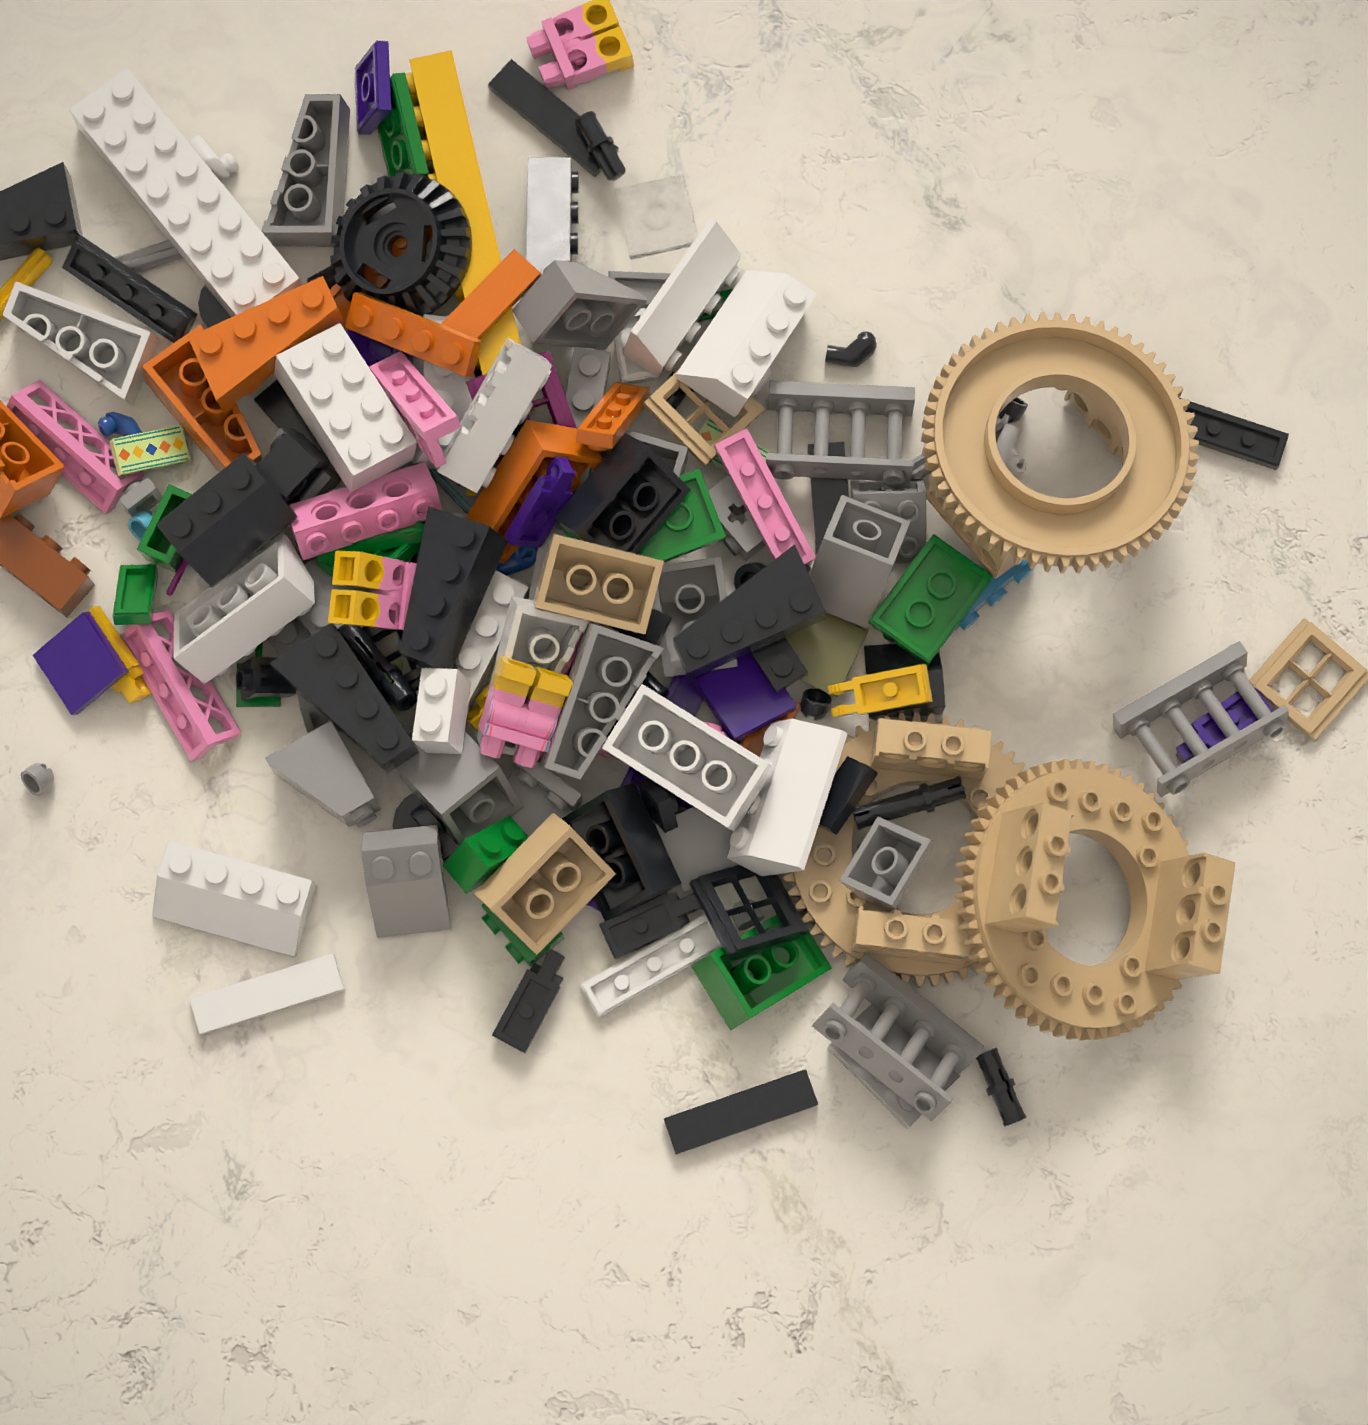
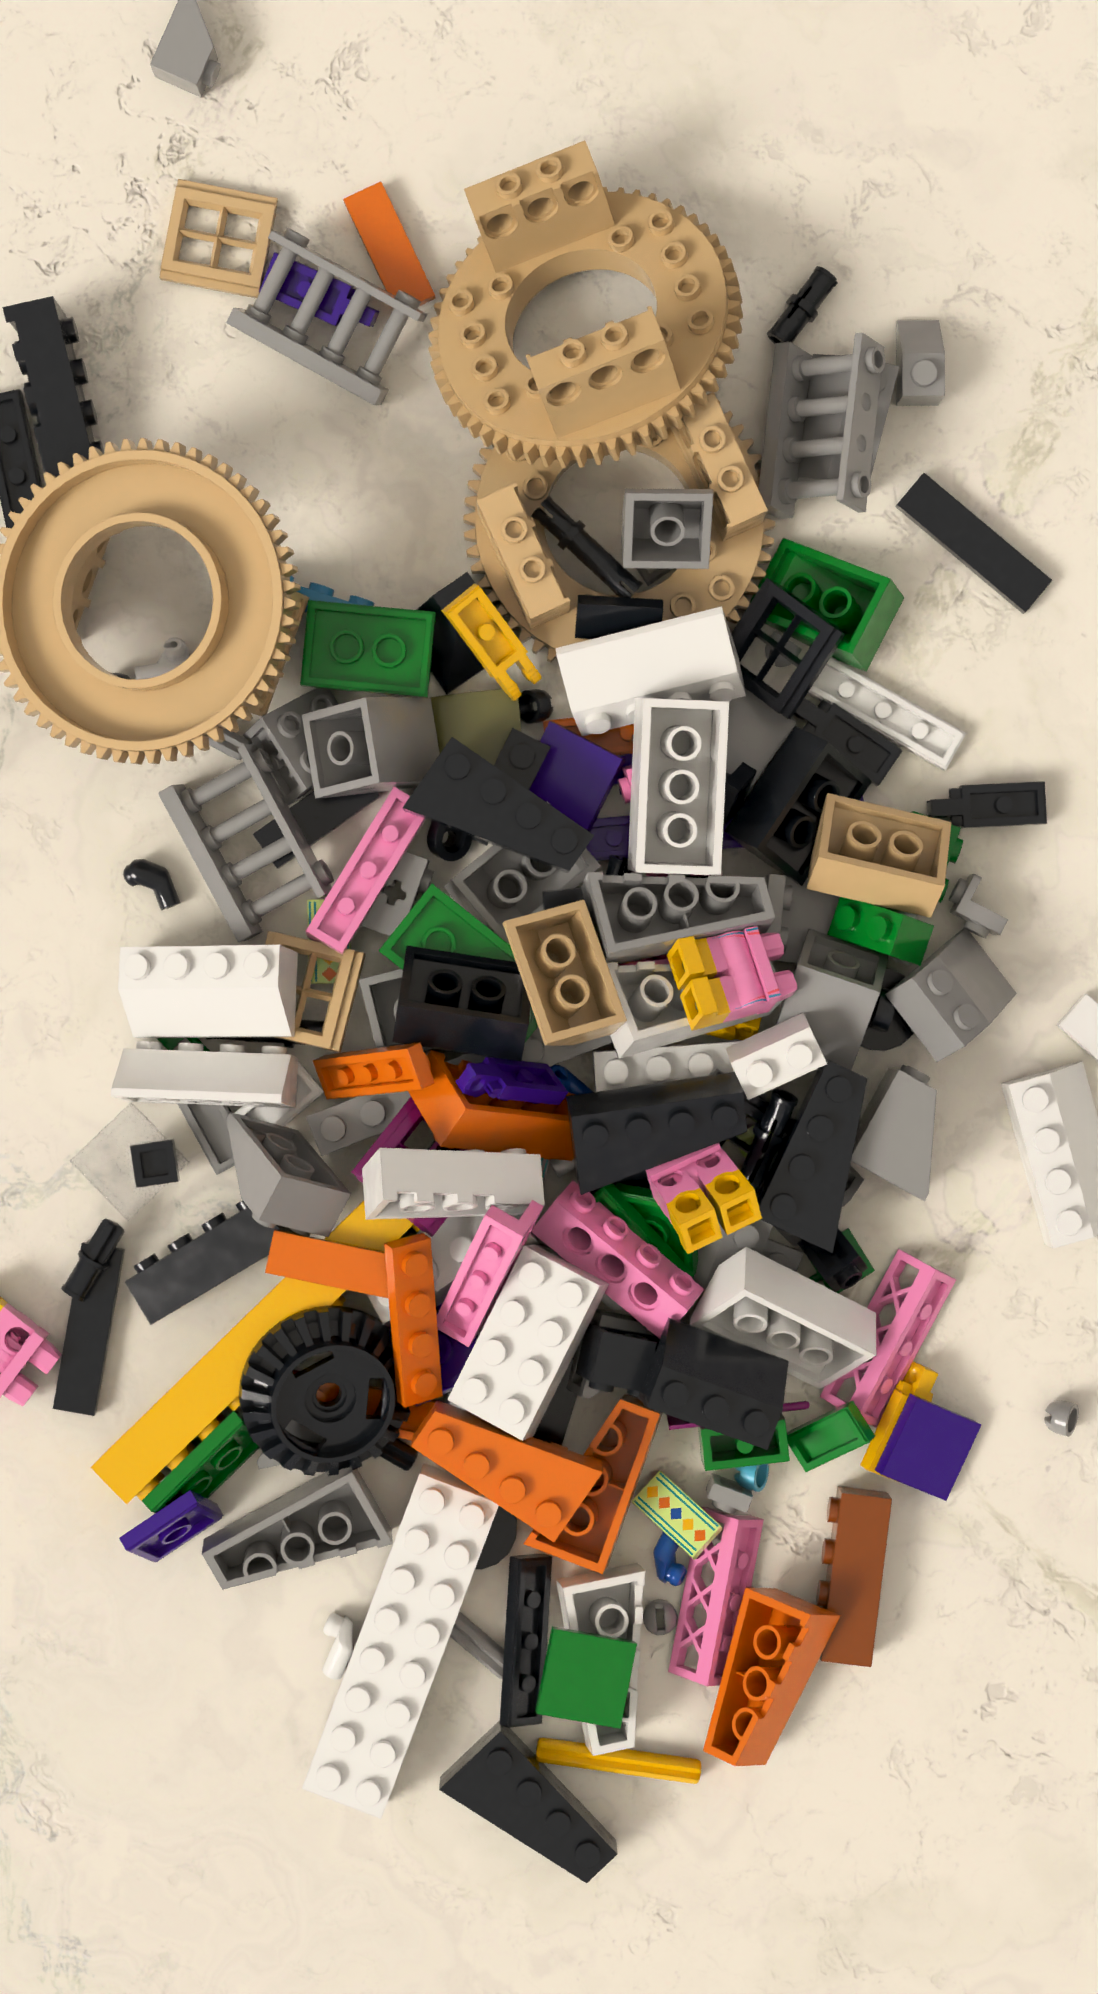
camera: 115 degrees left, 10 degrees up
none -> black wedge [2,296,104,477]
none -> black plate [130,1139,180,1188]
none -> orange tile [343,181,436,306]
none -> green tile [535,1626,637,1729]
none -> light grey hinge [643,1599,677,1635]
none -> light grey slope [896,320,945,406]
none -> light grey bracket [949,874,1008,939]

